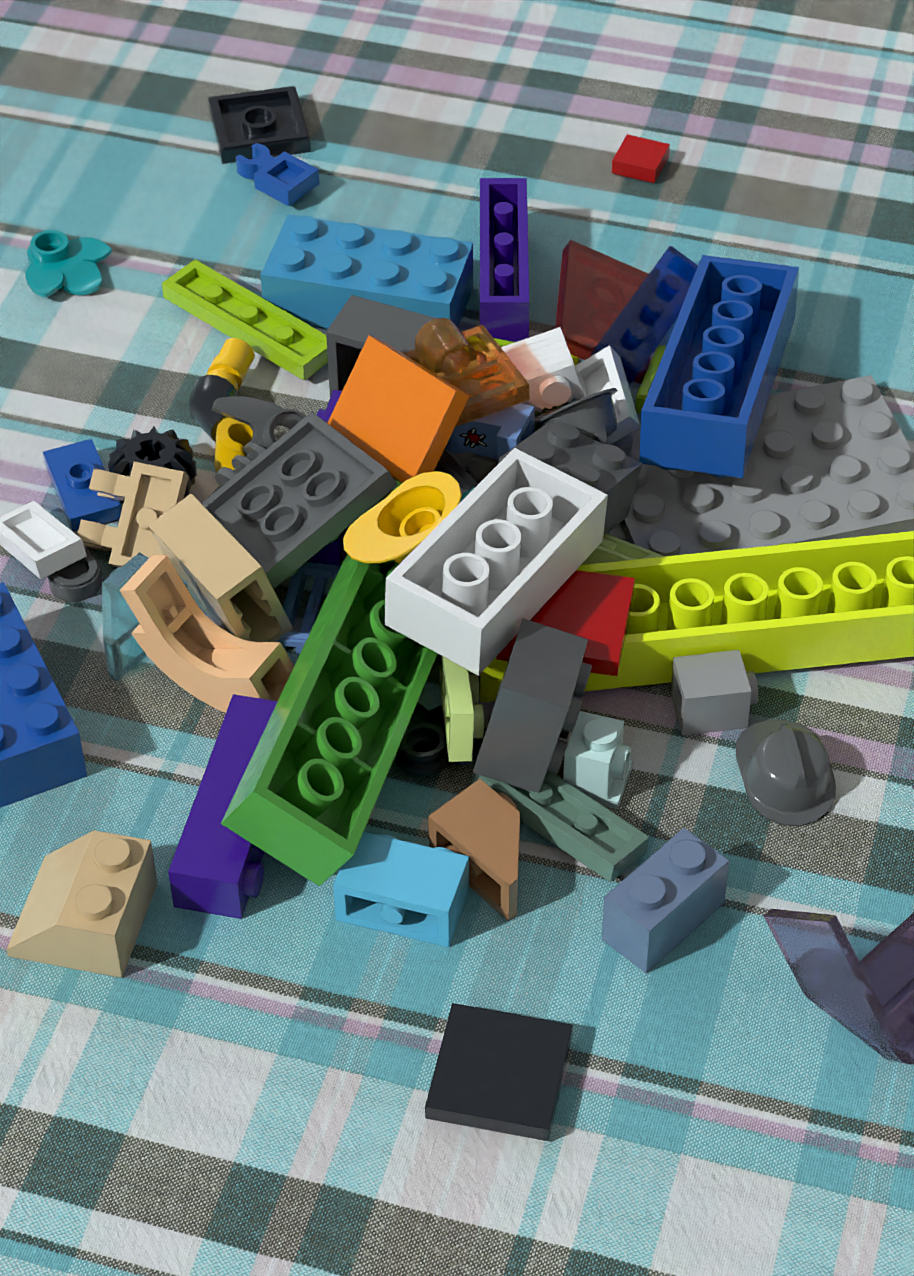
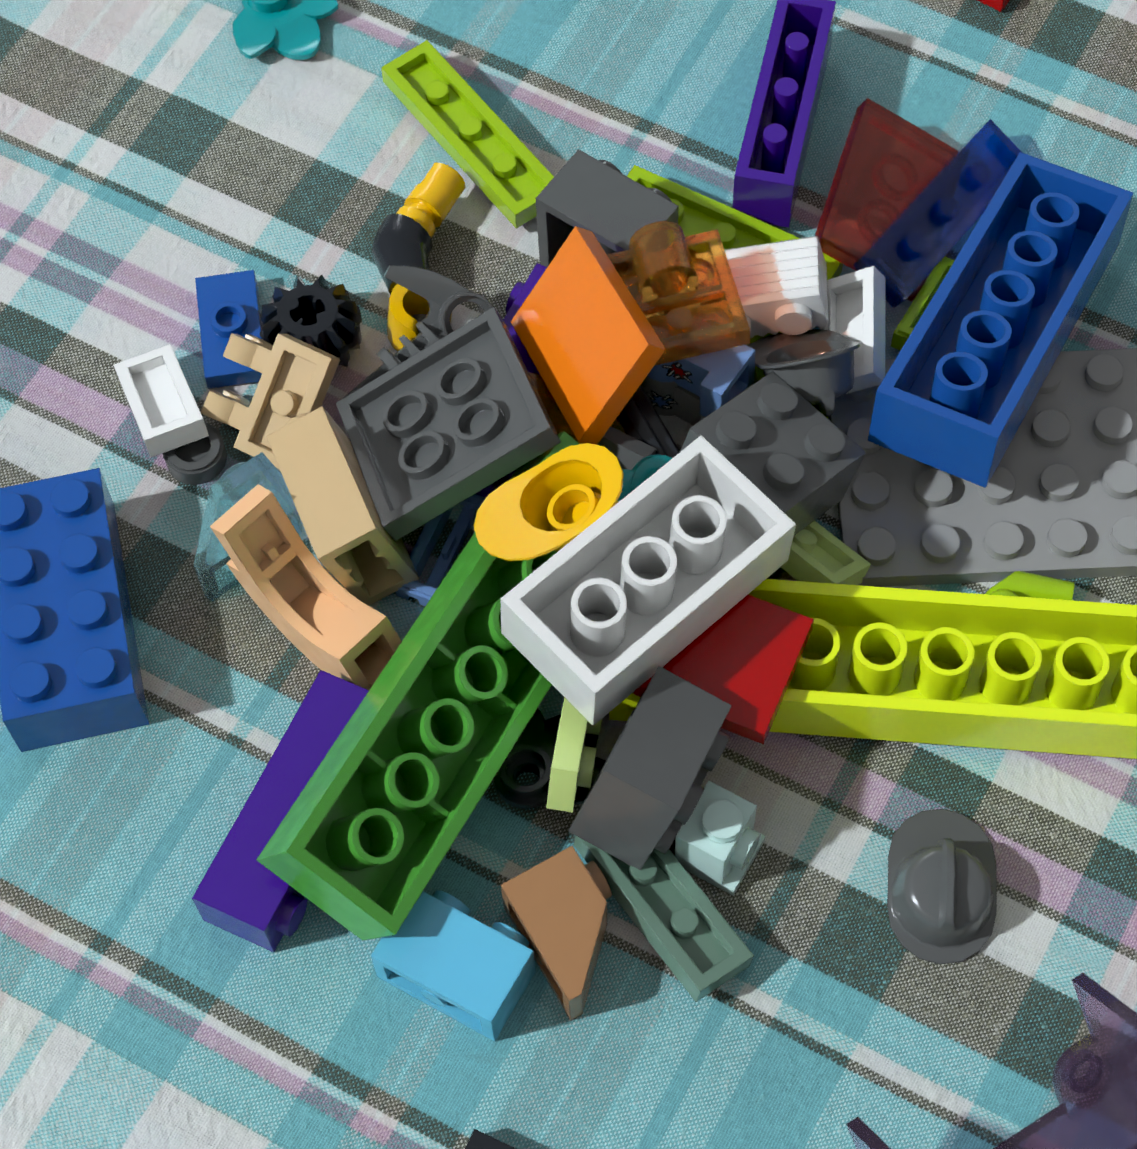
camera: 15 degrees right, 15 degrees up
tan slope [6,830,158,978] -> none
dark azure brick [260,214,473,331] -> none
sand blue brick [602,828,729,973] -> none
light grey brick [671,650,758,736] -> none

